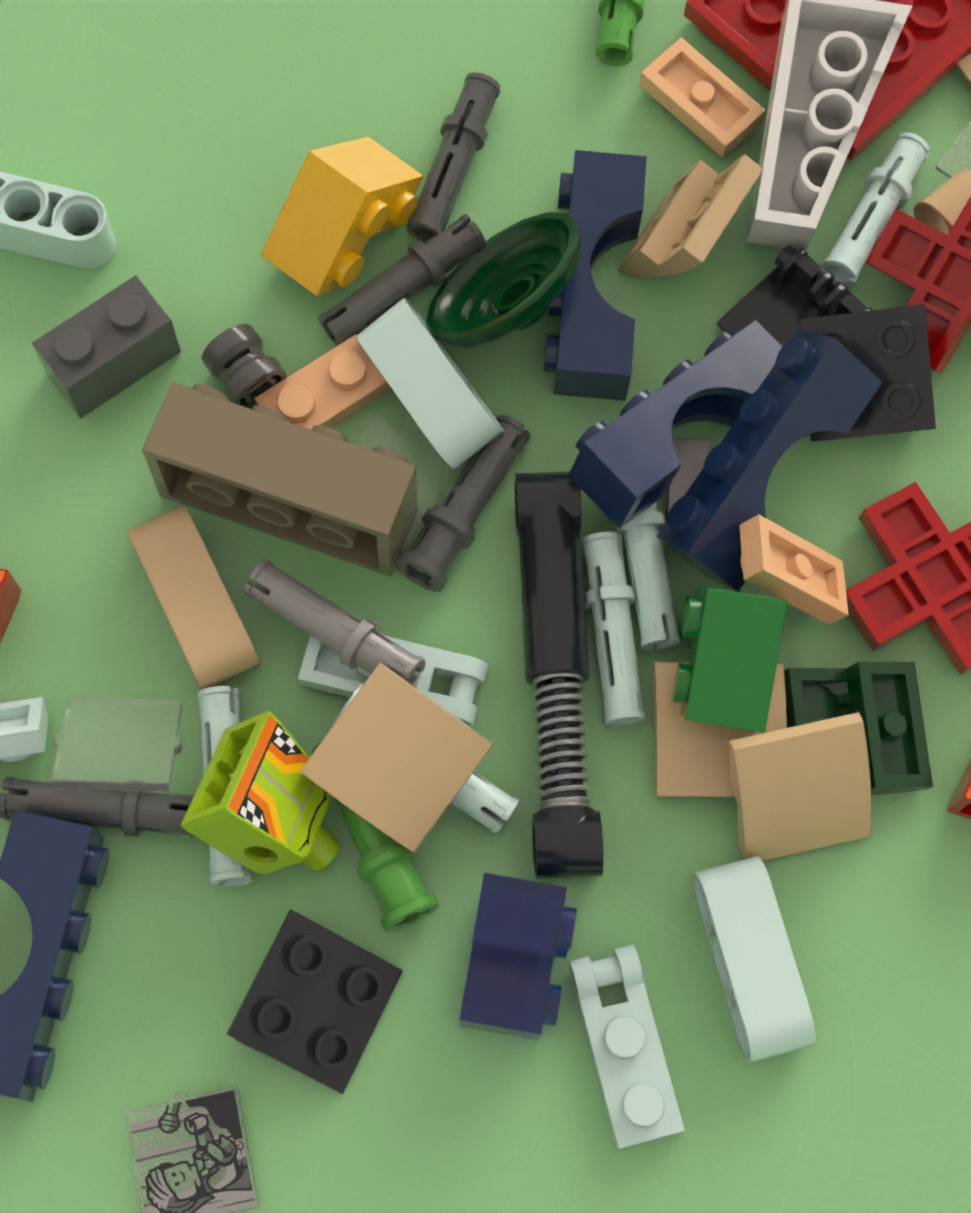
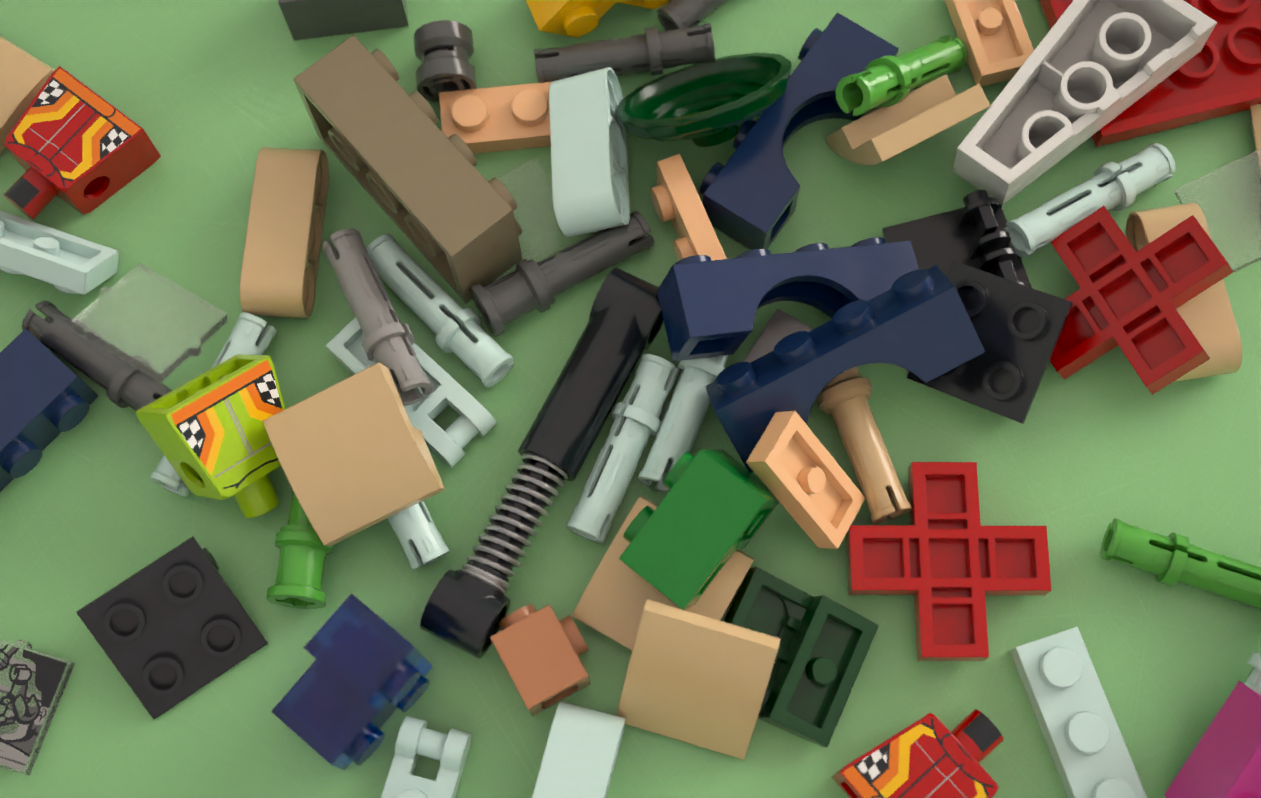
camera: 35 degrees right, 0 degrees up
none -> light aqua pin [366,234,515,387]
none -> nougat brick [490,604,591,717]
none -> light nougat plate [650,153,727,261]
none -> tan pin [816,367,912,524]
none -> bright green pin [836,35,967,116]

